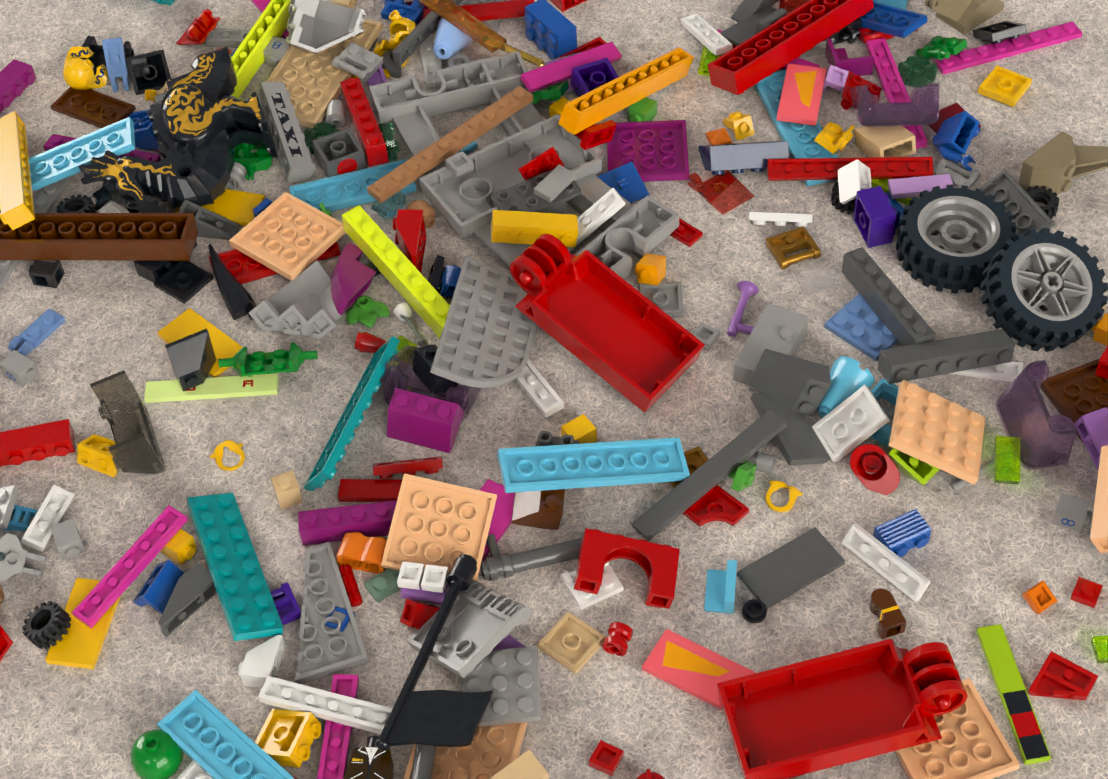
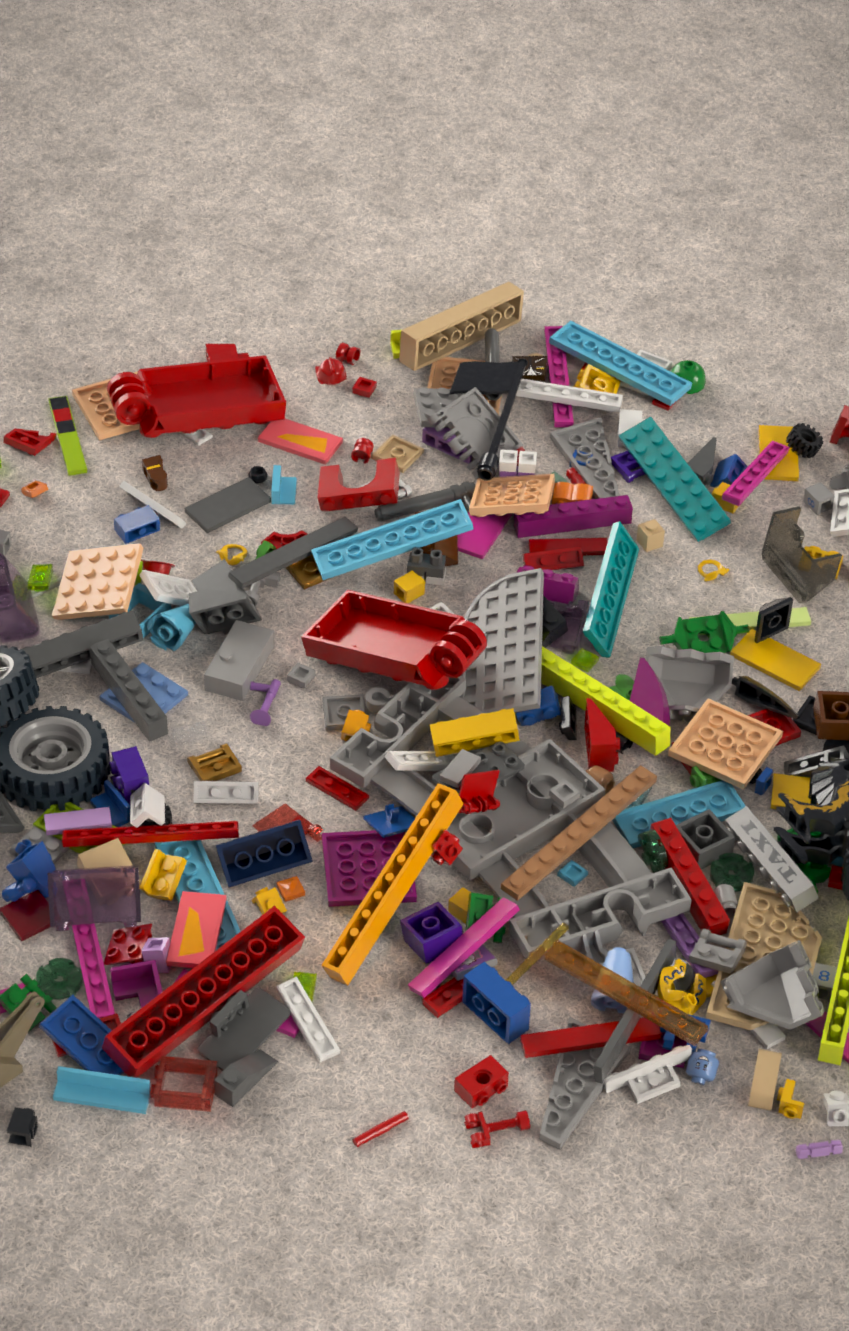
camera: 170 degrees right, 5 degrees down
red cone [355,331,386,353] -> none

